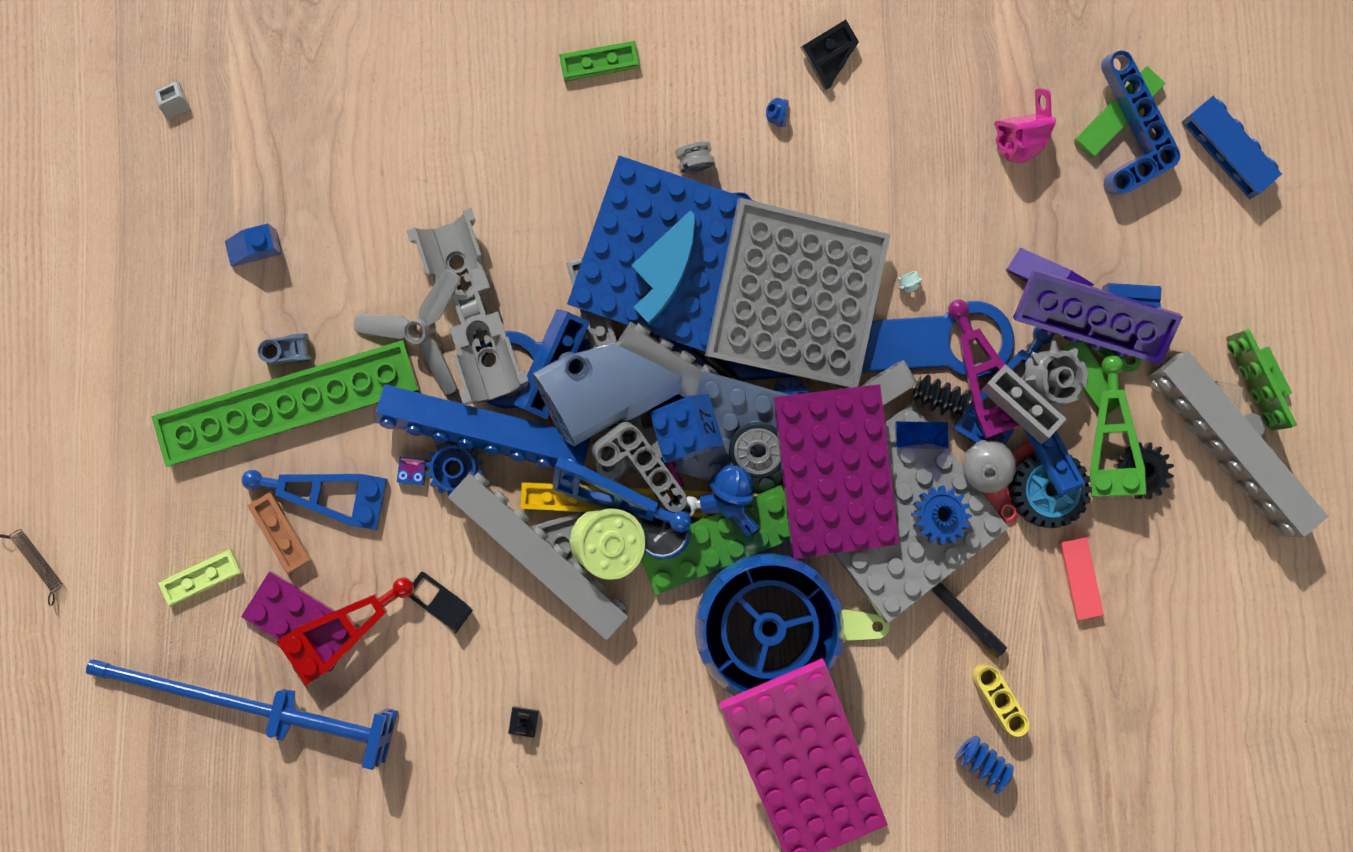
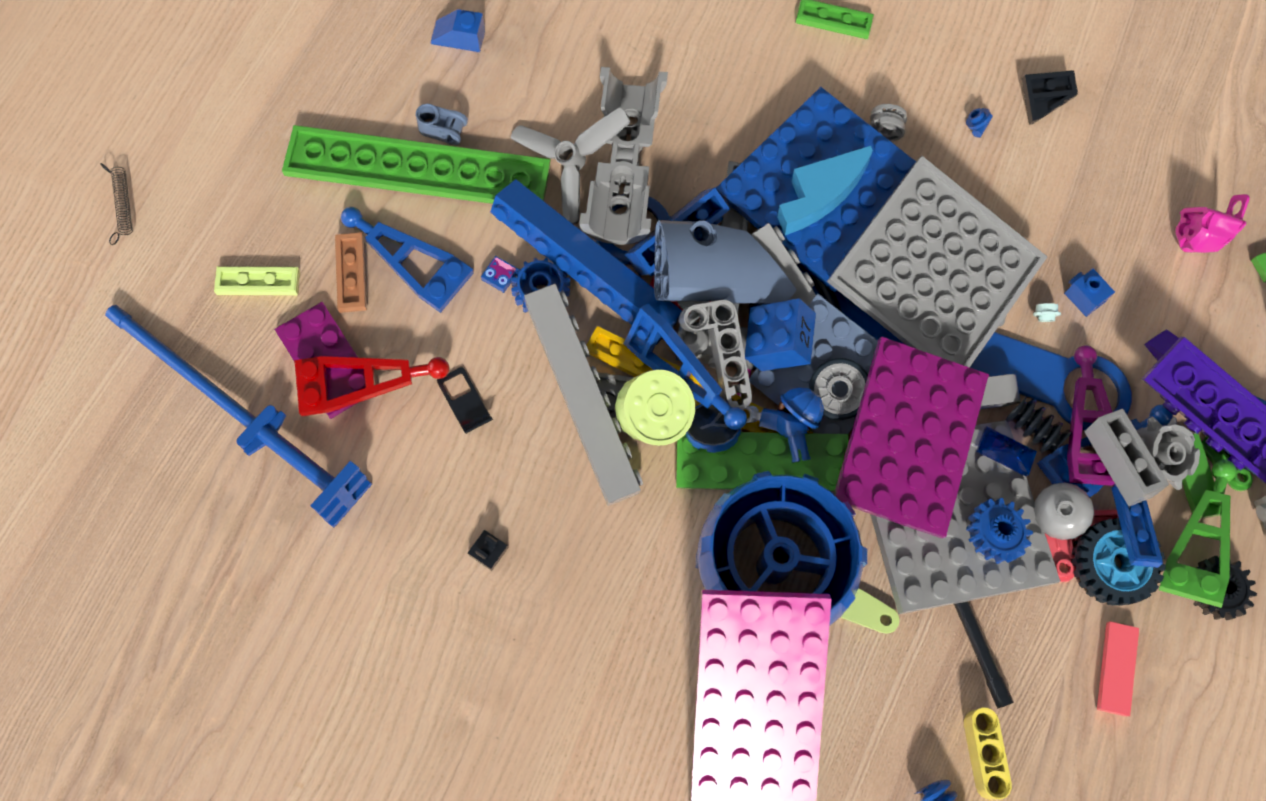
camera: 20 degrees right, 15 degrees down
none -> blue brick [1064,268,1115,317]

